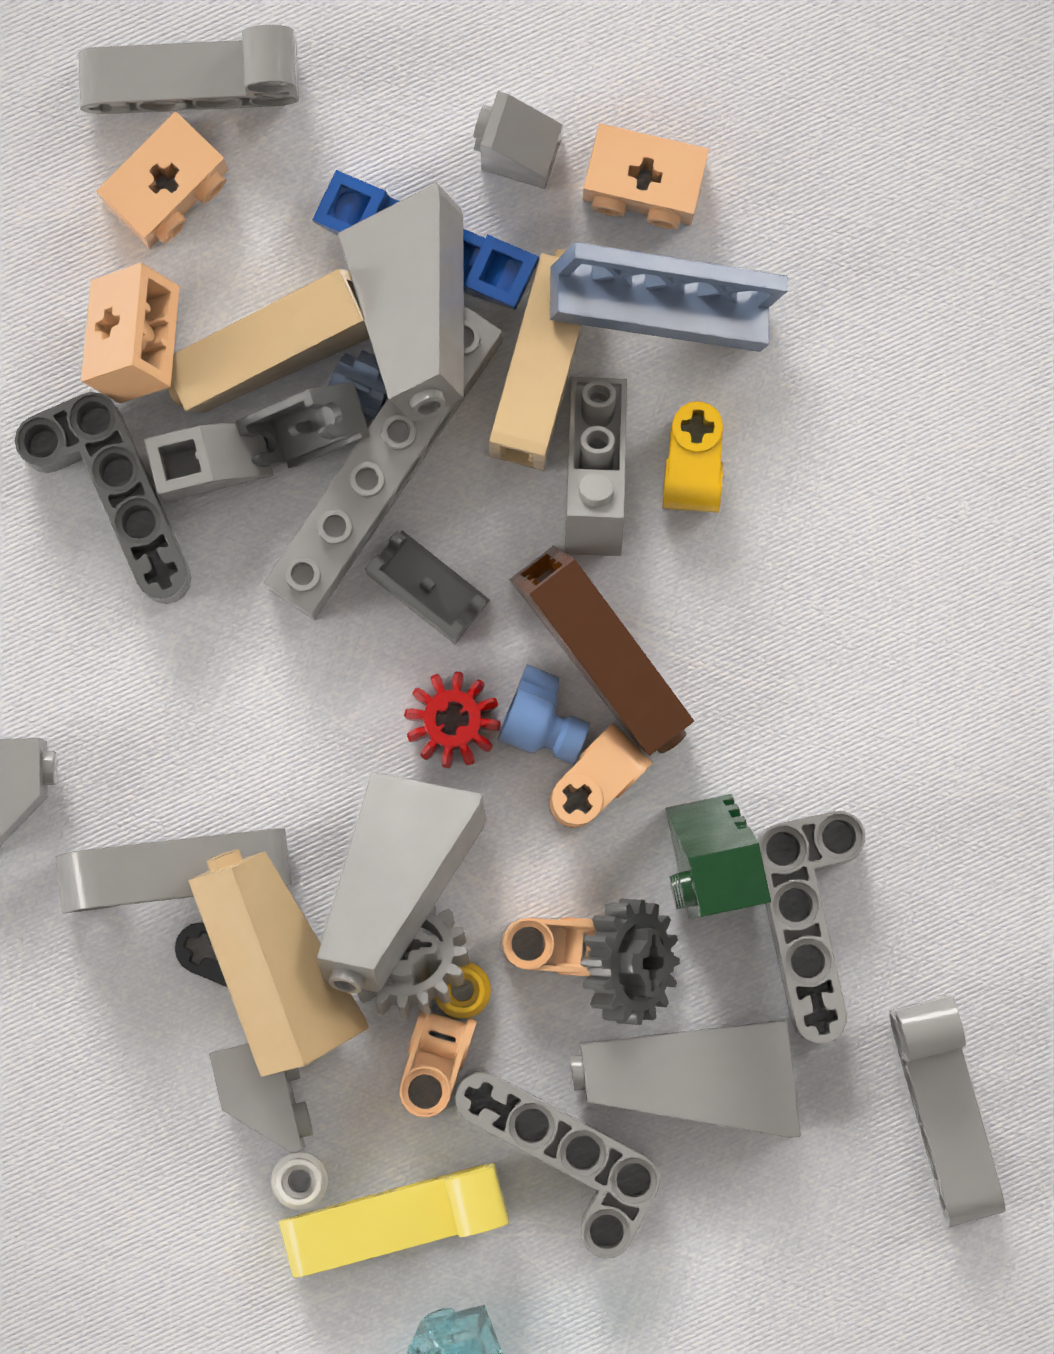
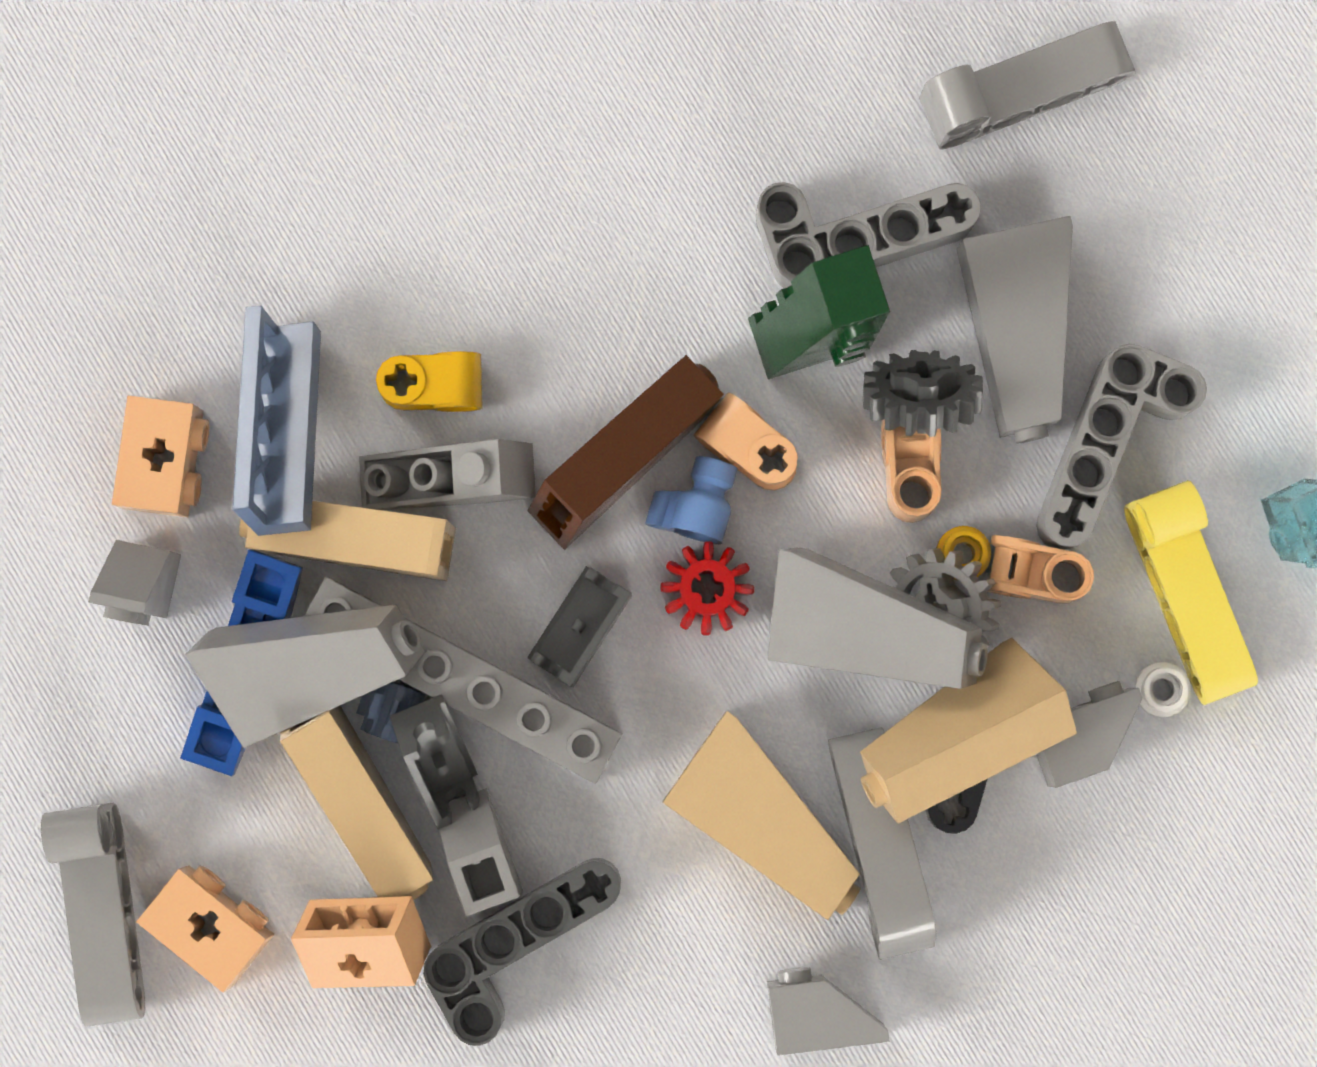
camera: 90 degrees left, 0 degrees up
none -> tan slope [663,711,861,920]

